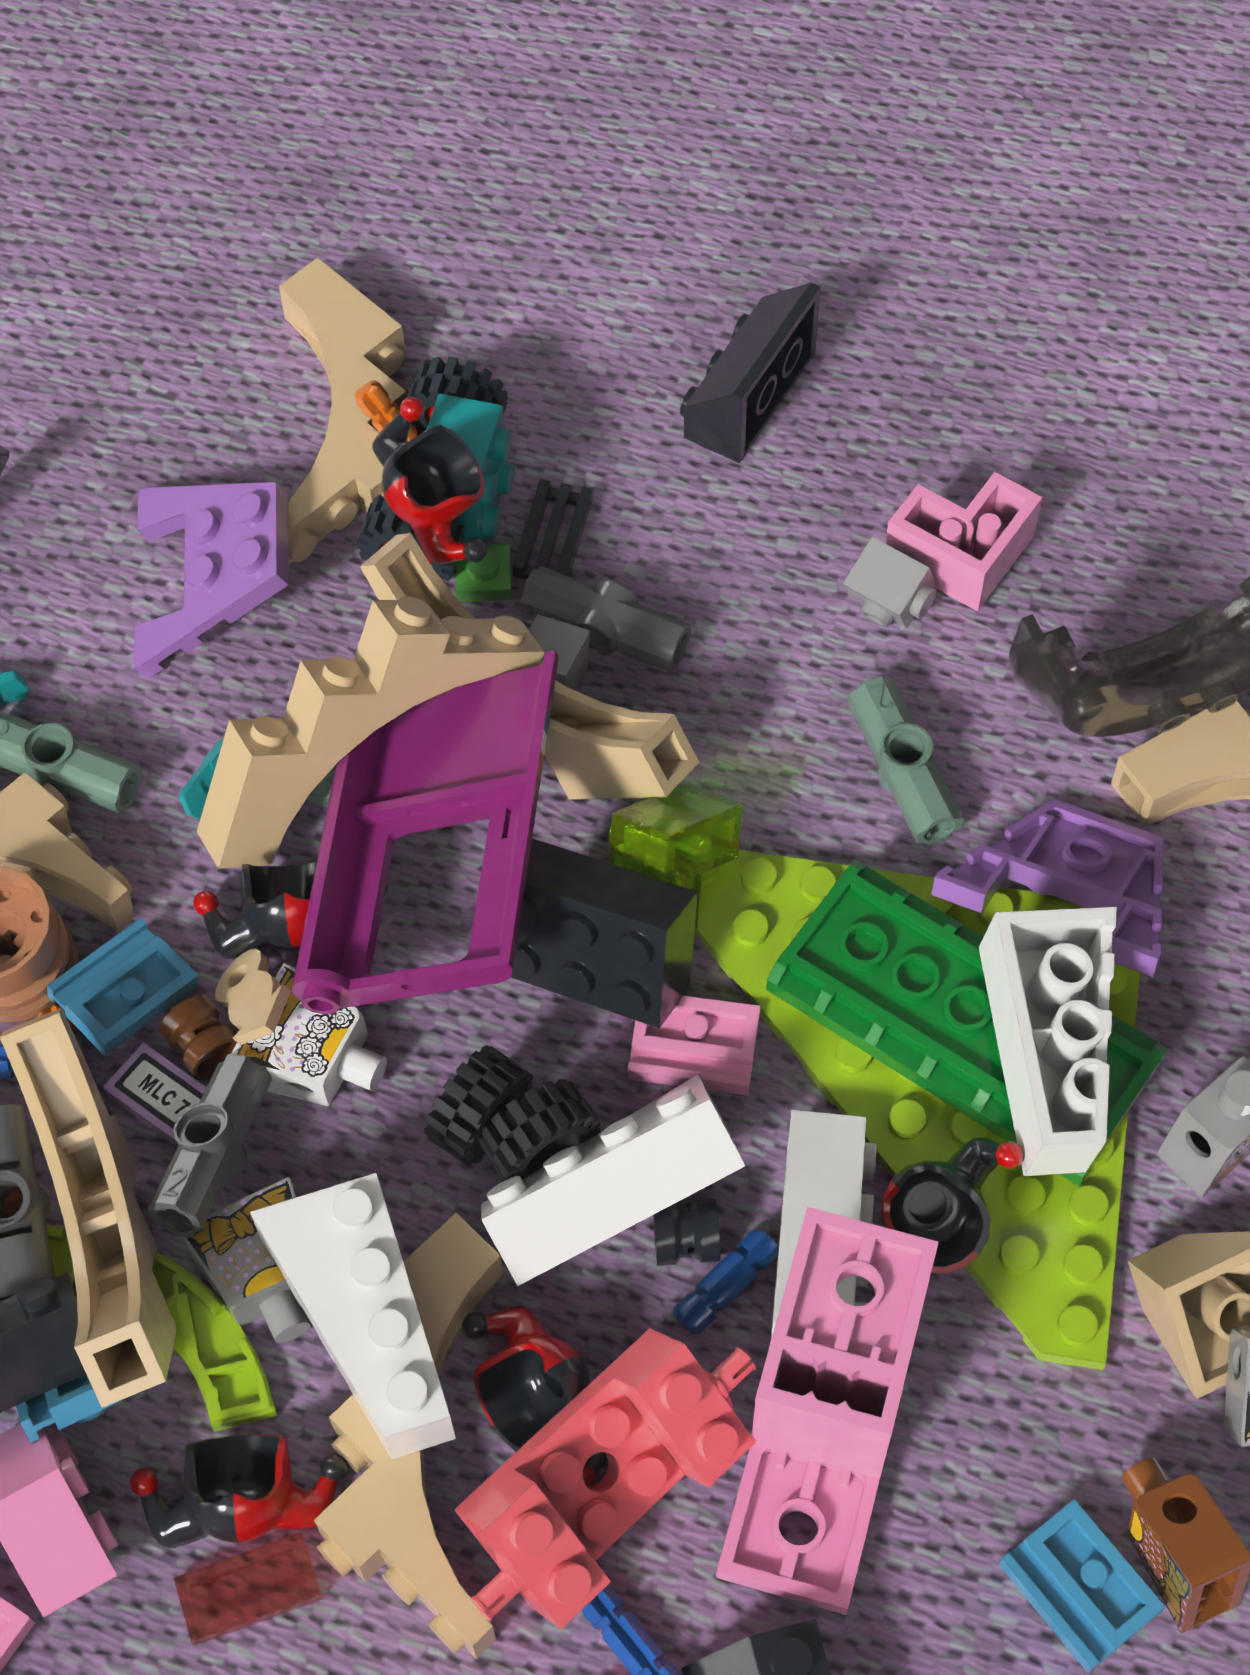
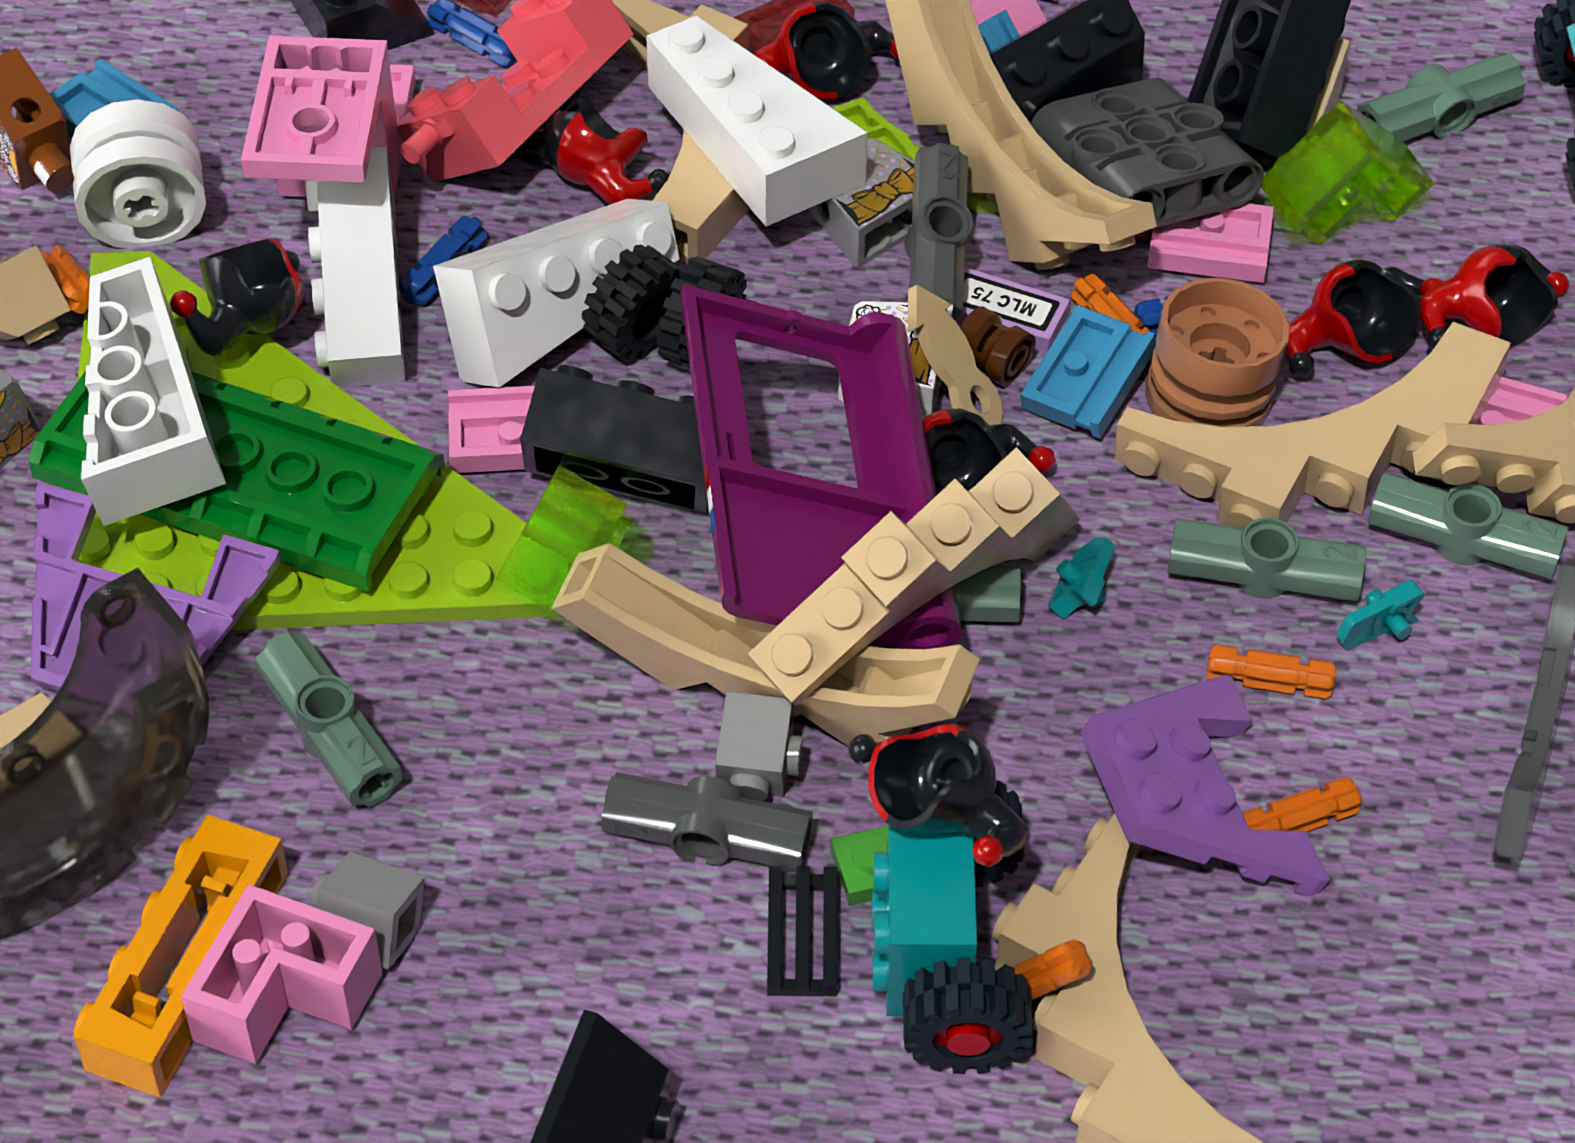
camera: 165 degrees right, 10 degrees down
none -> orange axle [41,245,90,314]
none -> white wheel [70,99,206,249]
none -> light orange brick [74,814,289,1098]
none -> orange axle [1206,644,1336,699]
none -> orange axle [1242,776,1362,832]

